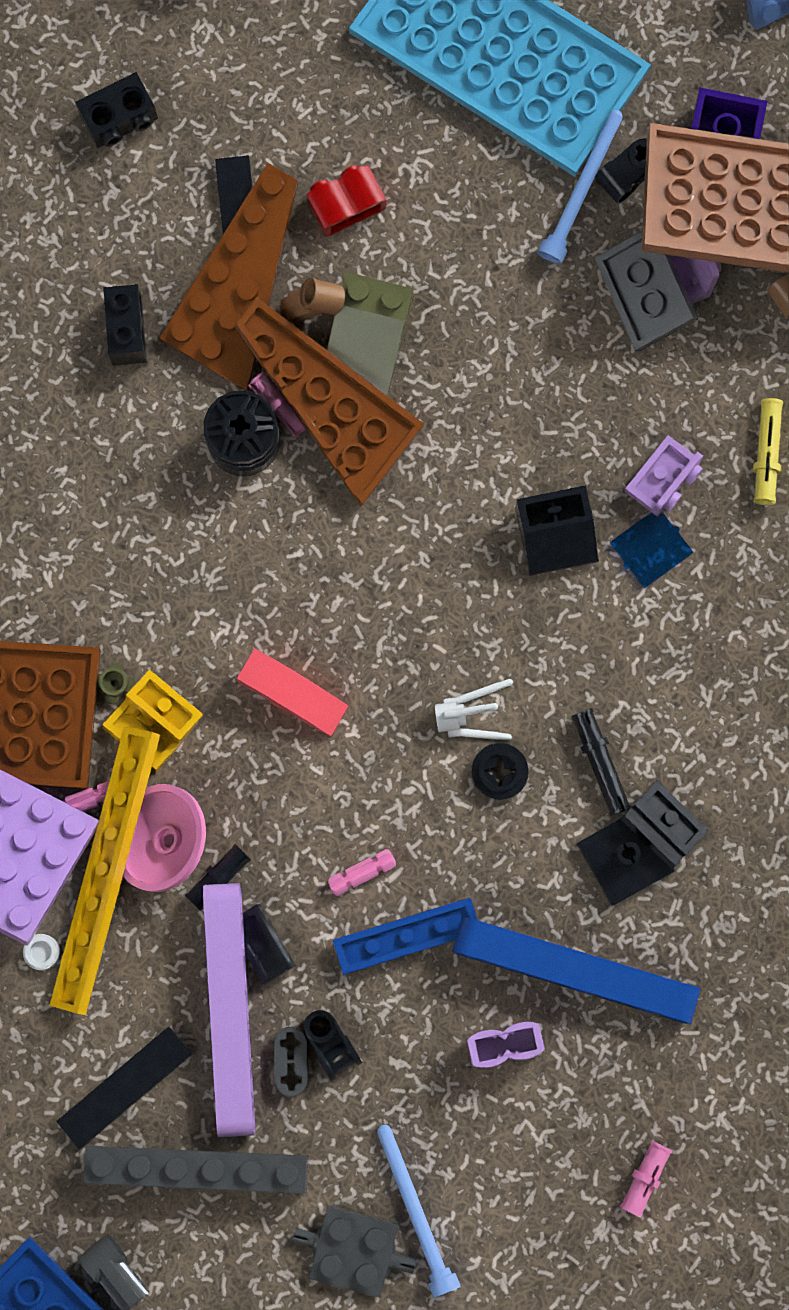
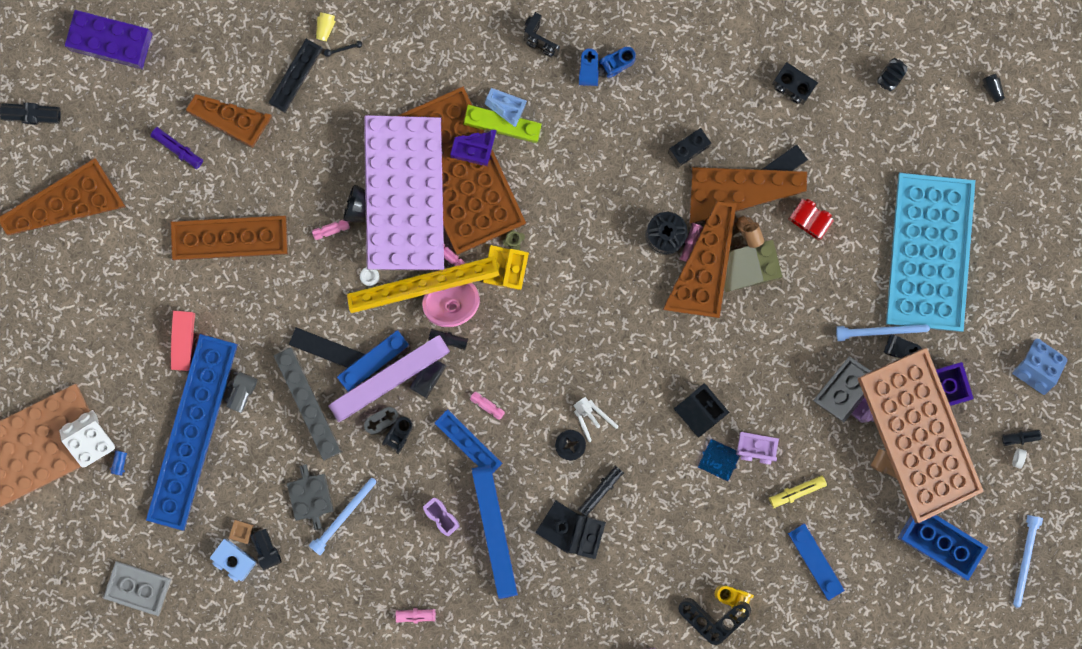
camera: 55 degrees right, 5 degrees up
coral slope [237,648,349,737] -> none
none -> blue plate [336,330,409,392]

